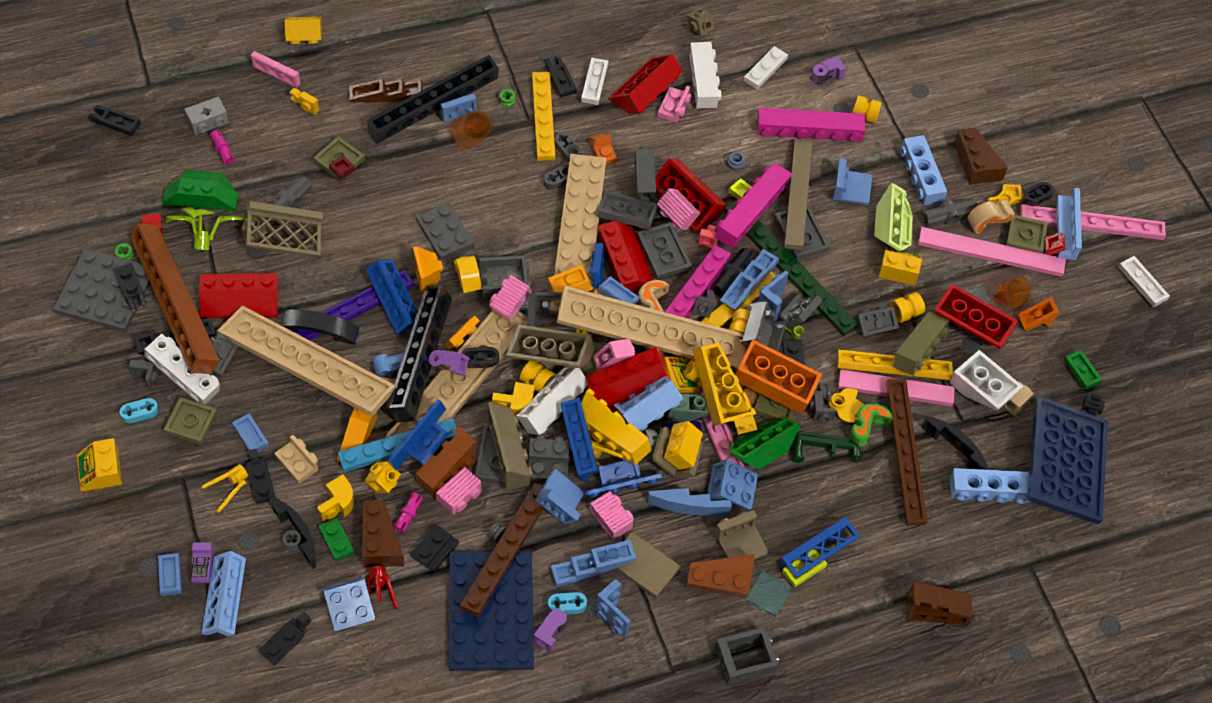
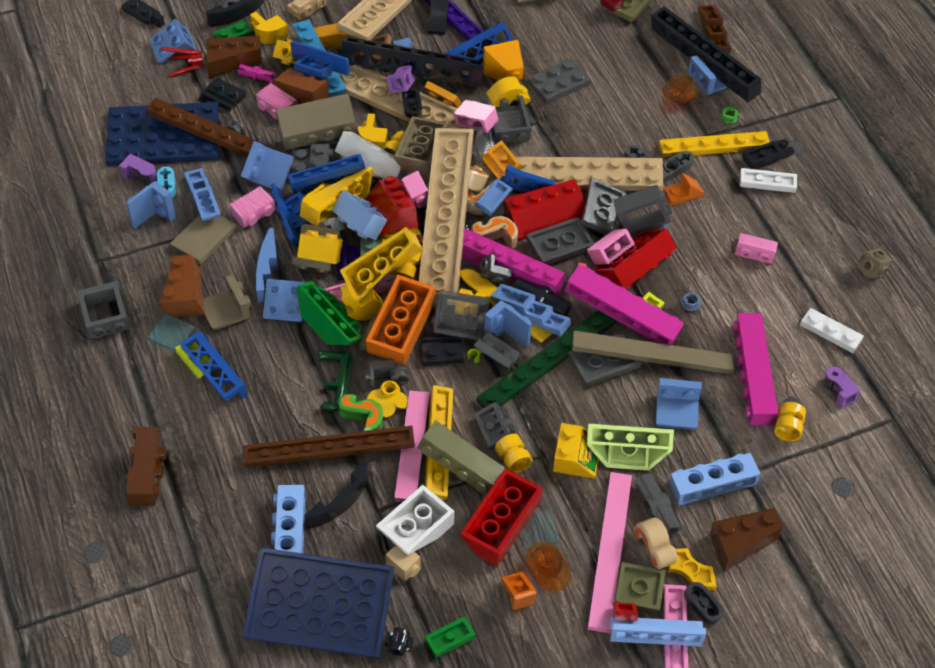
camera: 90 degrees right, 5 degrees down
red slope [609,54,683,114] -> none
white brick [689,42,721,108] -> none

